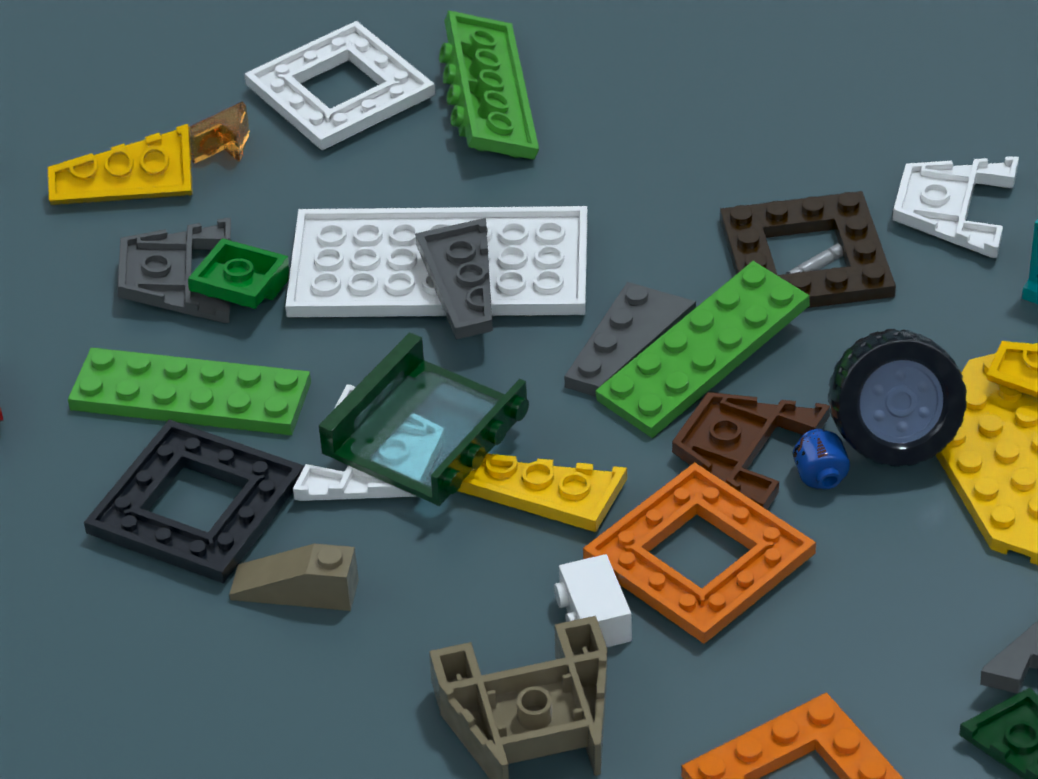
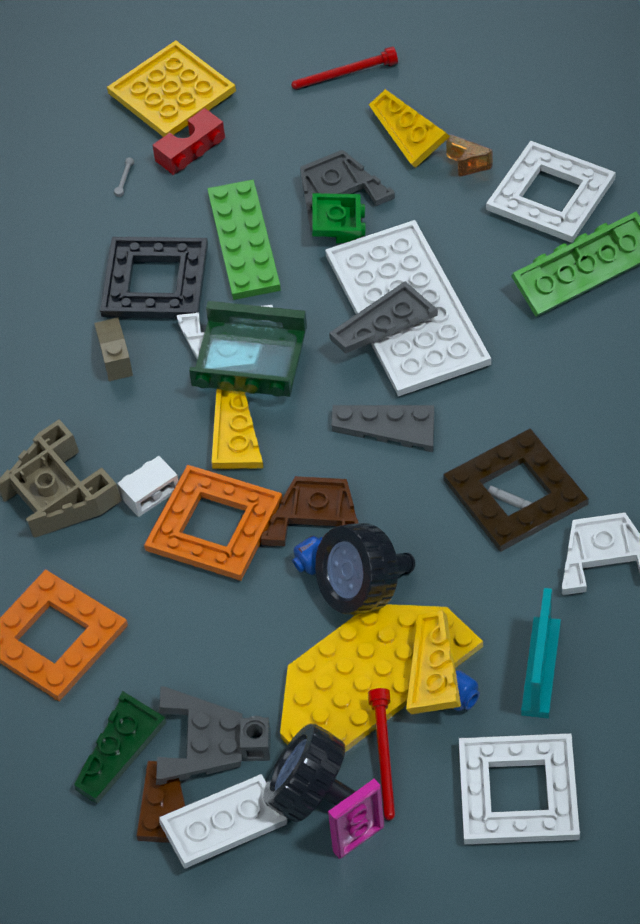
camera: 70 degrees right, 10 degrees up
bright green plate [595,261,810,438] -> none

